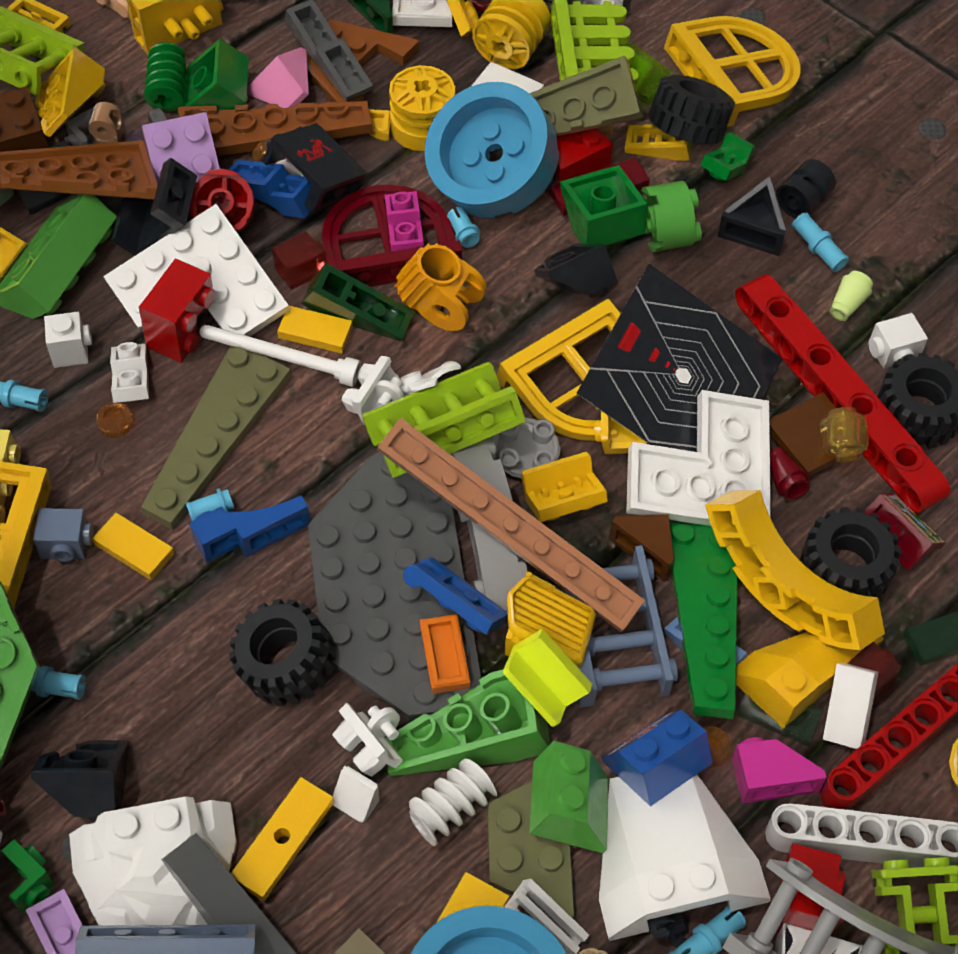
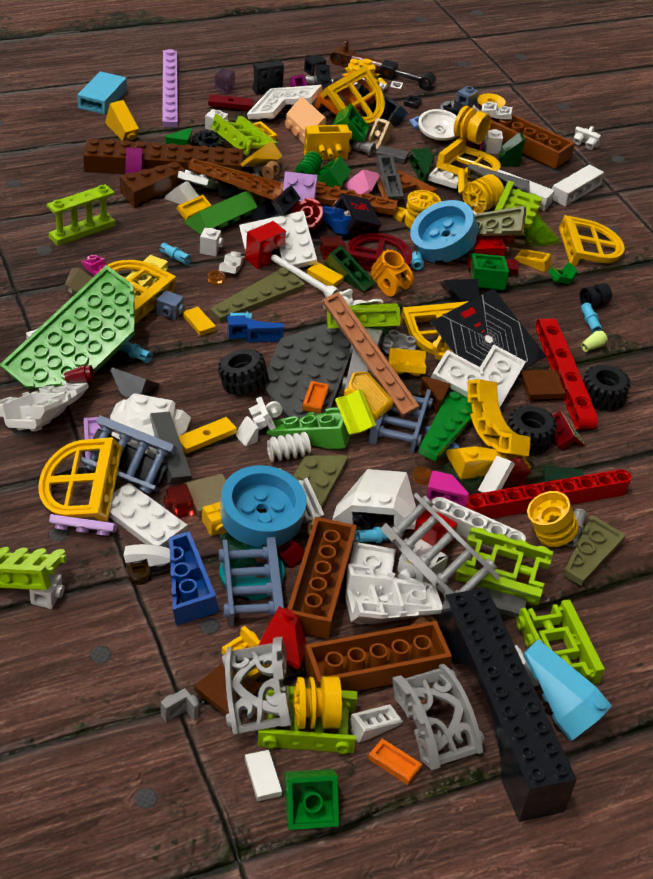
camera: 20 degrees right, 15 degrees down
green bracket [1,839,54,914] -> none
dark pink slope [385,191,424,251] -> none
blue plate [403,558,508,635] -> none
bright green slope [529,740,608,853] -> none
blue slope [601,710,713,807] -> none
bright green brick [642,181,702,252] -> none
black tyre [648,75,735,145] -> none
black slope [717,176,786,256] -> none
dark red cone [770,447,810,500] -> none
clear yellow head [820,407,869,462] -> none
white brick [868,313,928,369] -> none

